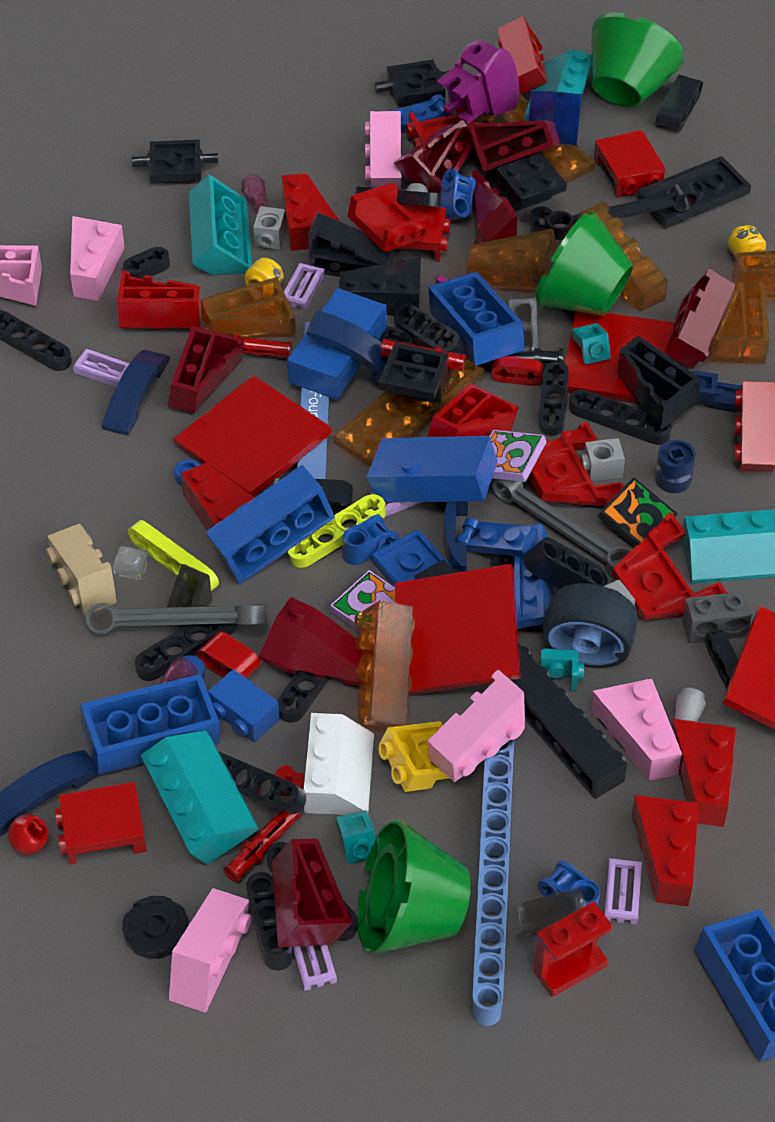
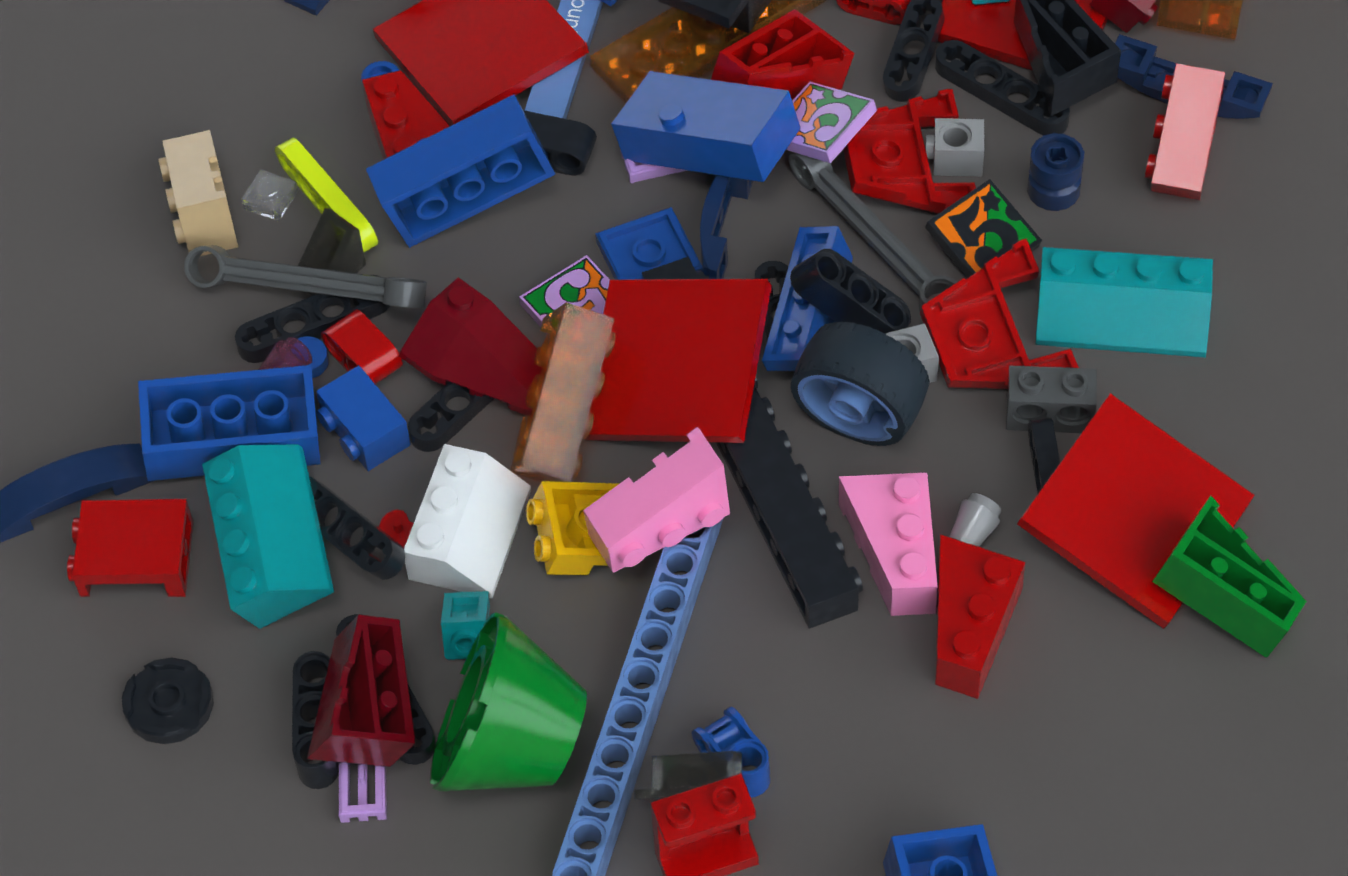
camera: 15 degrees right, 5 degrees up
red piece [8,814,49,855] -> none
bright pink wedge [169,888,252,1013] -> none
red pin [223,810,301,883] -> none
neon yellow beam [288,494,386,568] -> none
blue piece [343,515,399,565] -> none
blue plate [455,517,537,557] -> none
teal bracket [540,649,584,691] -> none
lavender tile [605,858,642,924] -> none
red wedge [632,795,699,907] -> none

